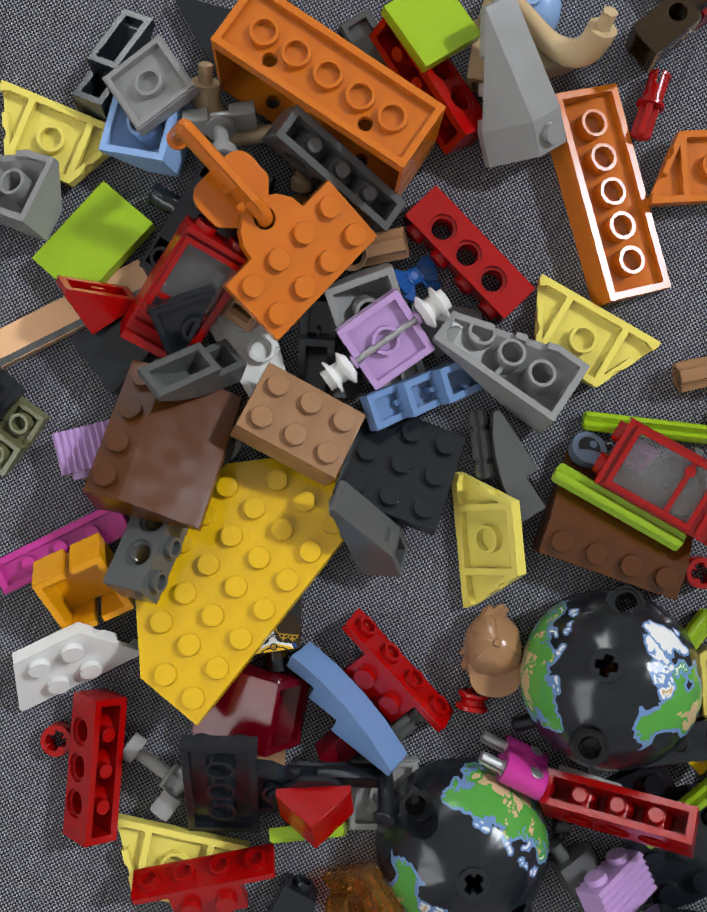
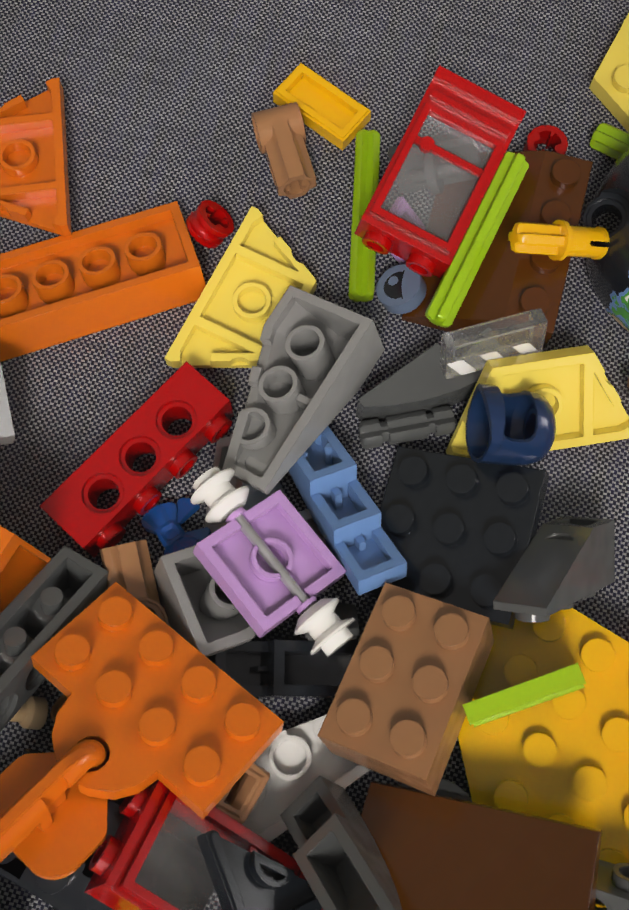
camera: 90 degrees left, 15 degrees down
none -> red bush [186,200,234,249]
none -> clear tile [440,308,548,379]
none -> lime tile [463,663,586,727]
none -> dark blue helmet [466,383,556,466]
none -> yellow axle [508,220,610,261]

